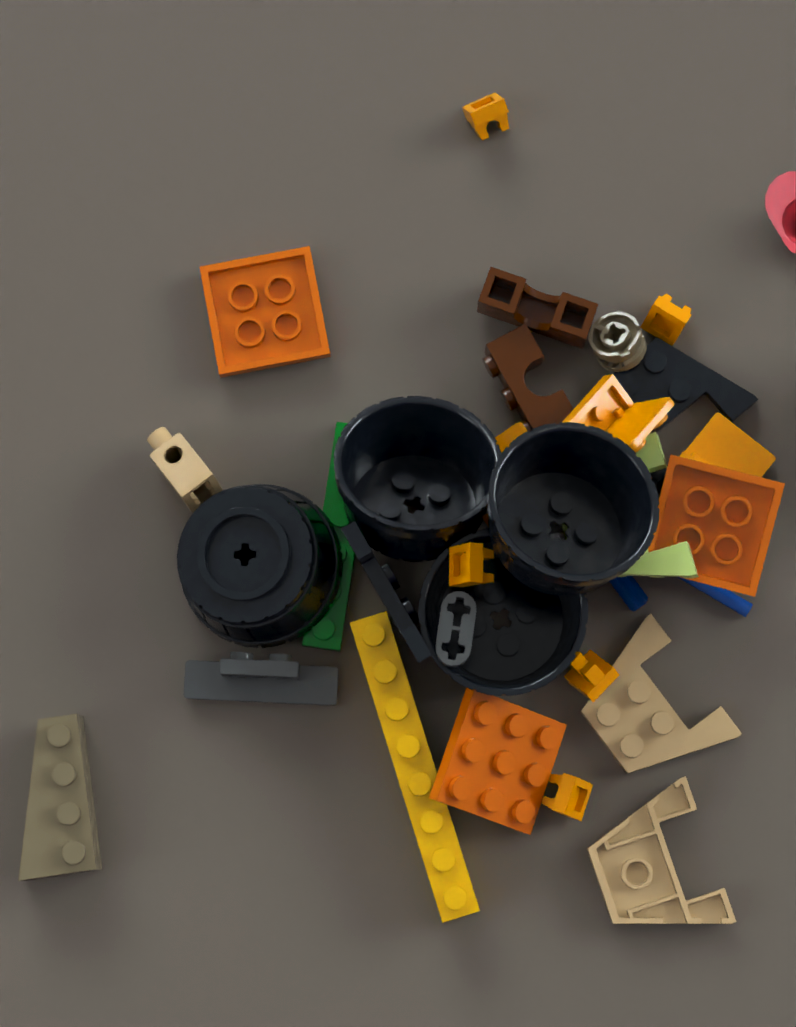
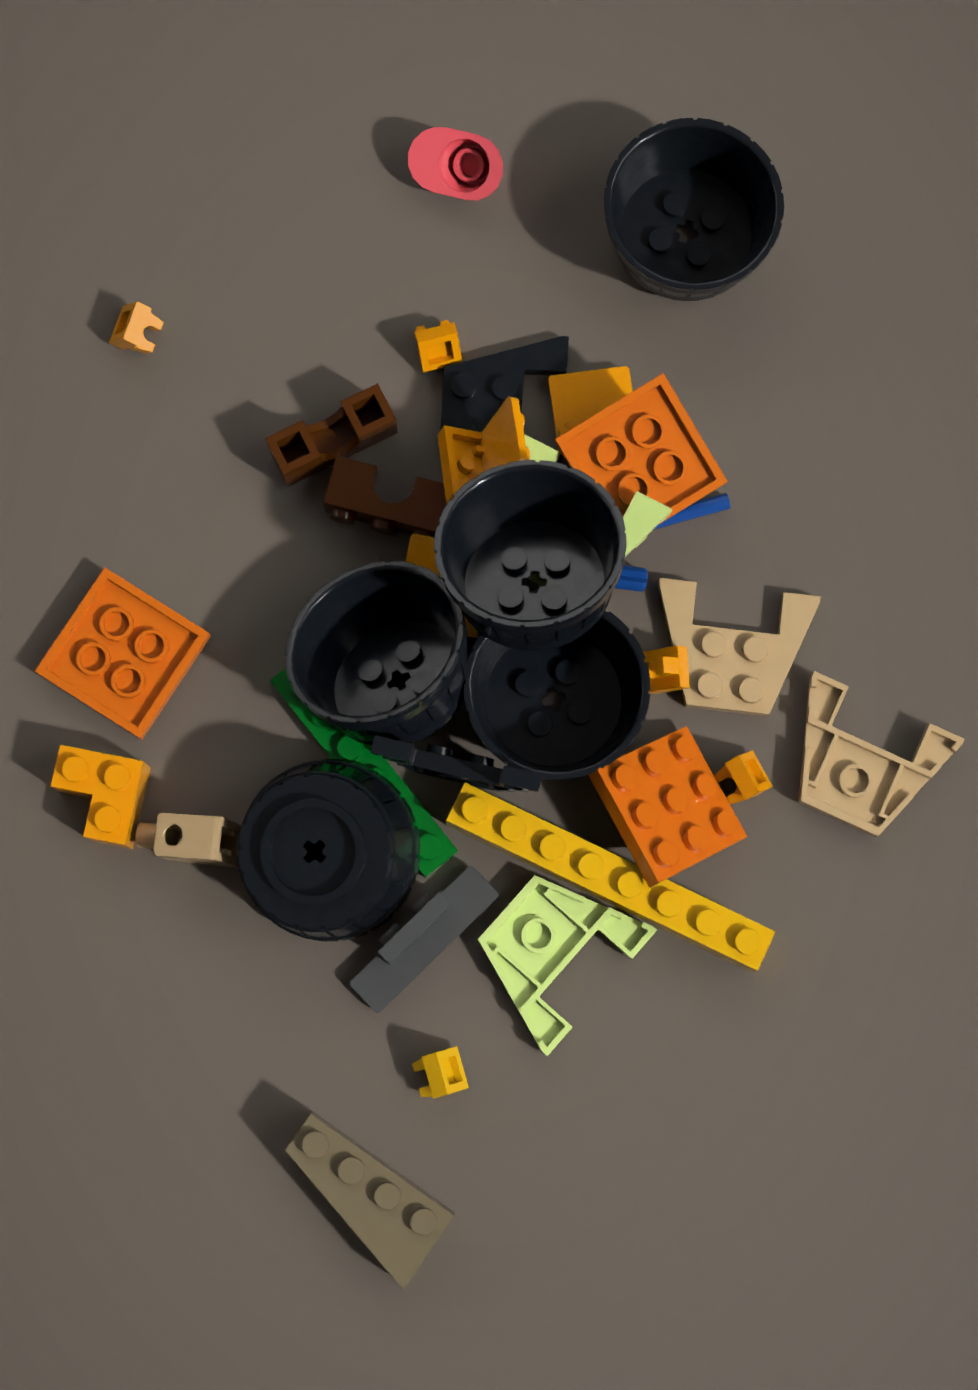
camera: 55 degrees left, 0 degrees up
dark grey beam [435,591,477,667] -> none
light orange tile [449,542,494,587] -> none
dark tan wheel [589,311,647,372] -> none
none -> light orange brick [51,745,151,849]
none -> yellow tile [412,1046,469,1099]
none -> yellowish green wing [478,875,657,1056]

